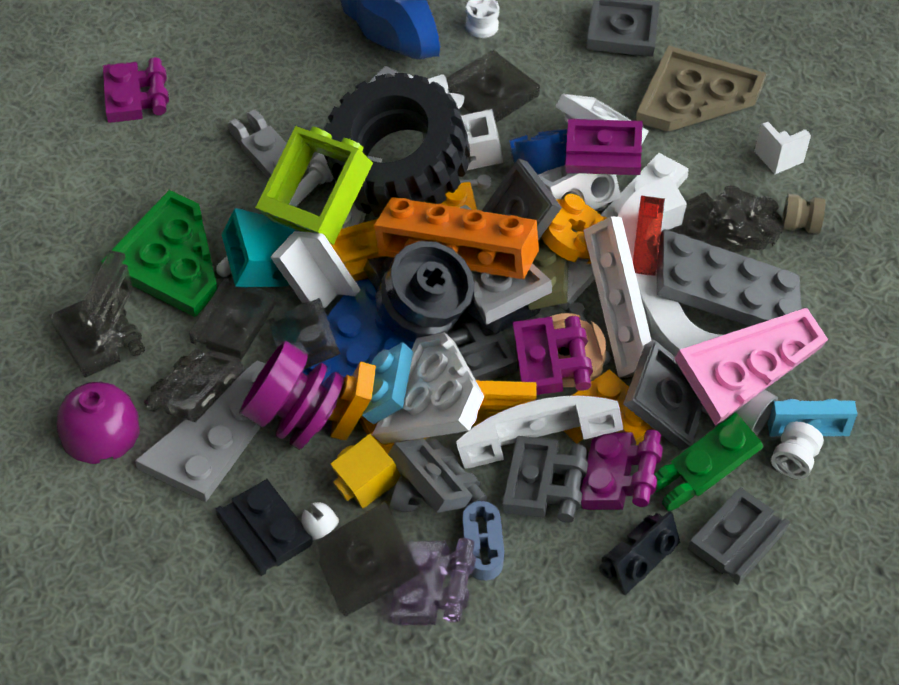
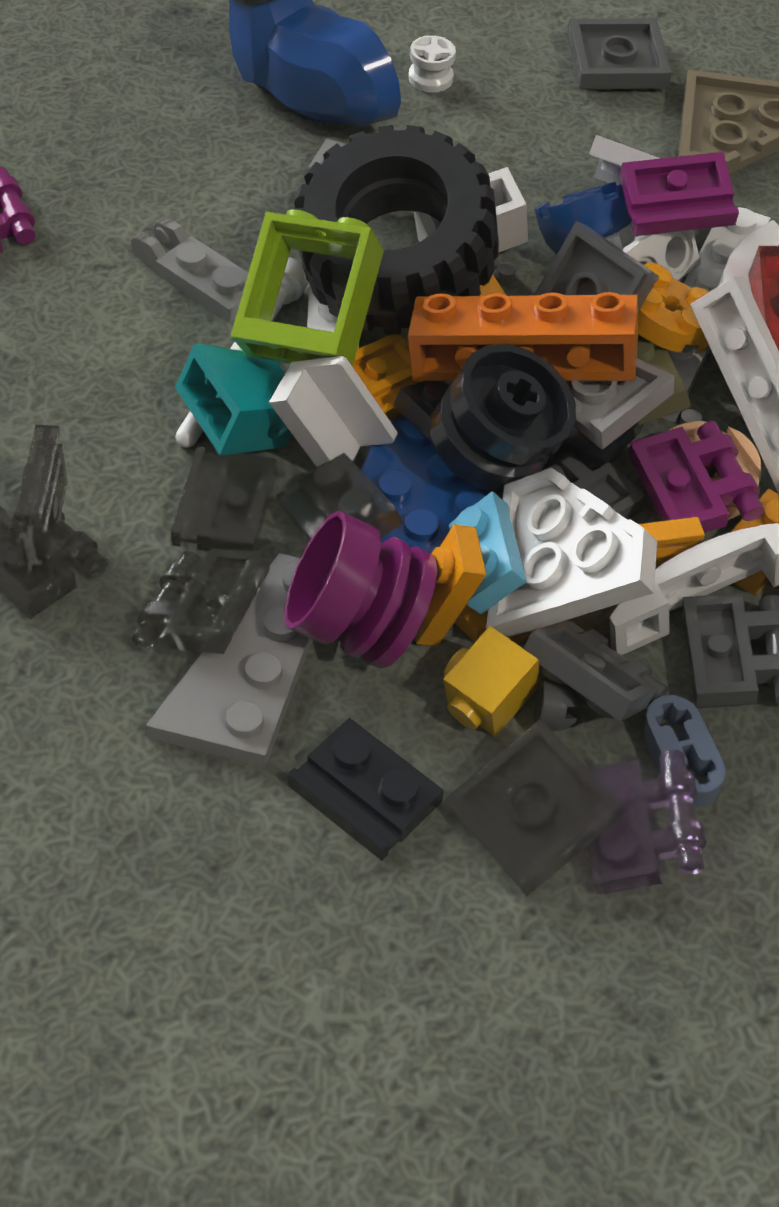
camera: 15 degrees left, 0 degrees up
magenta cylinder [57,382,140,464] -> none
green plate [101,190,218,317] -> none
white hinge [301,502,339,540] -> none
clear smoke plate [446,50,540,123] -> none

